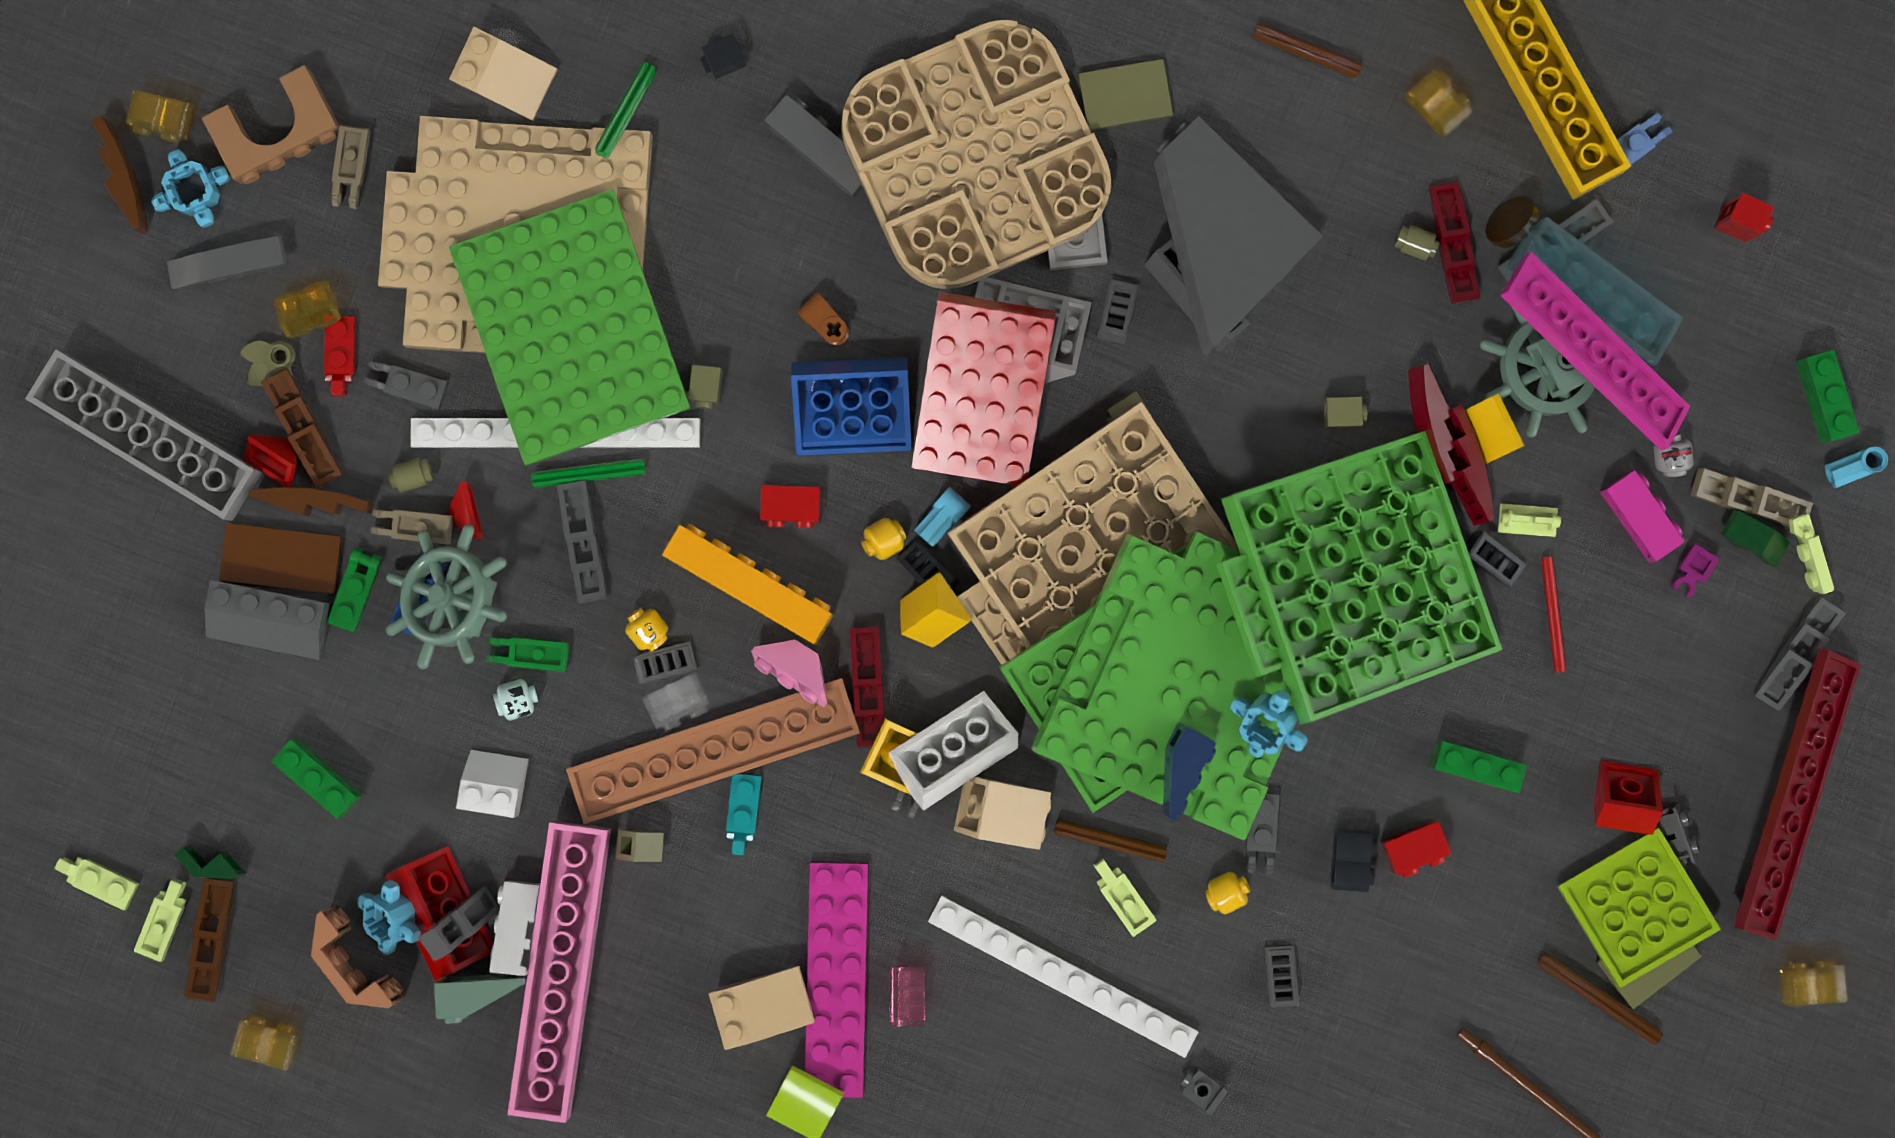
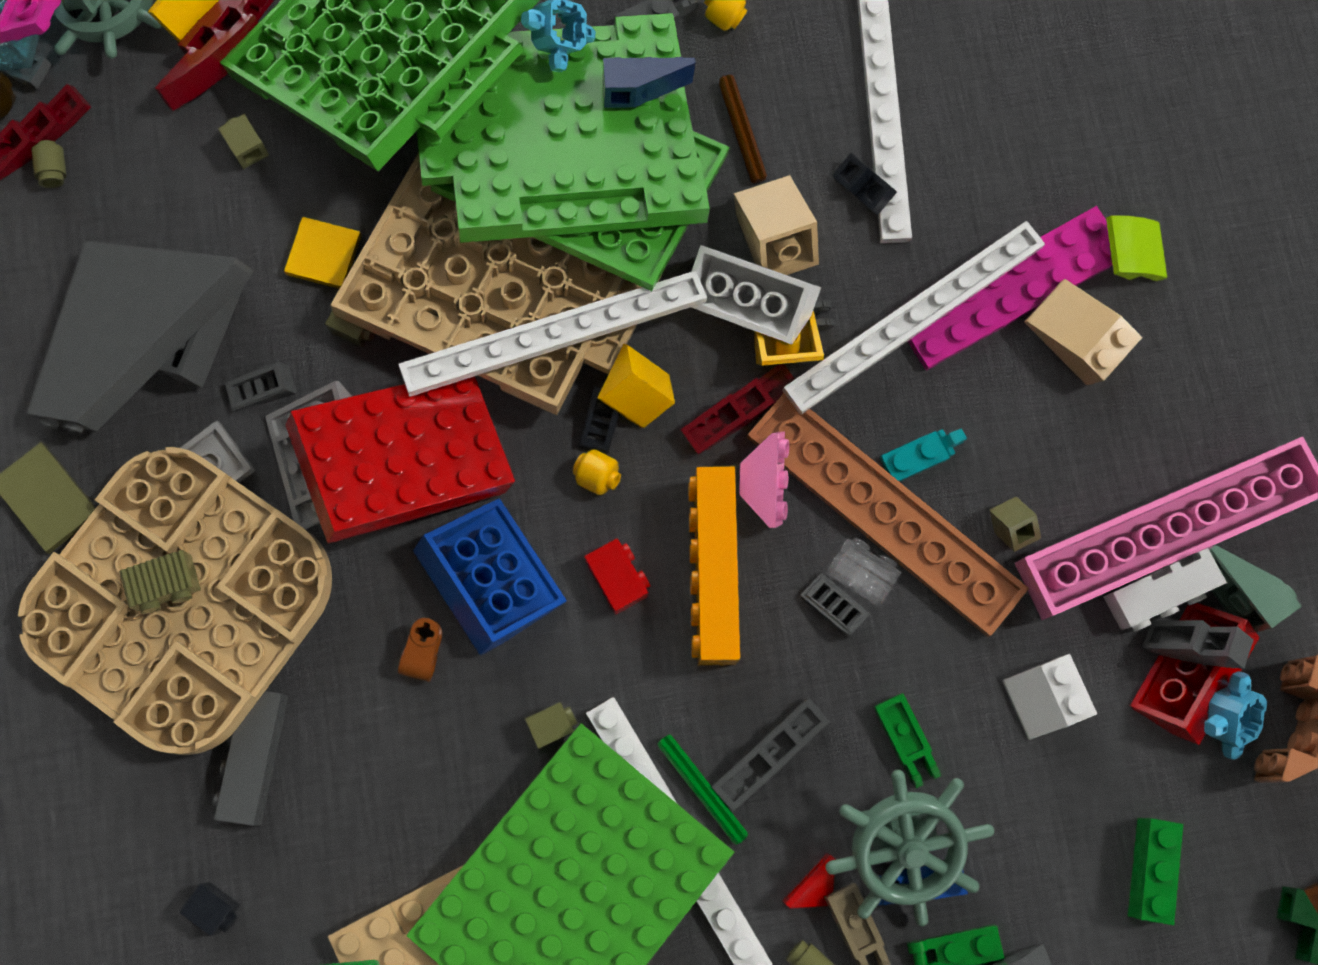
camera: 125 degrees left, 10 degrees down
light aqua head [493,679,538,721] -> none
yellow head [625,607,668,652] -> none
clear pink brick [890,964,925,1026] -> none
medium azure piece [914,487,971,547] -> none
yellowish green hinge [1094,859,1157,937] -> none
none -> olive brick [119,550,201,614]
none -> yellow tile [284,217,362,289]
none -> white plate [398,271,707,397]
none -> white plate [782,221,1045,415]
none -> black slope [832,153,897,215]

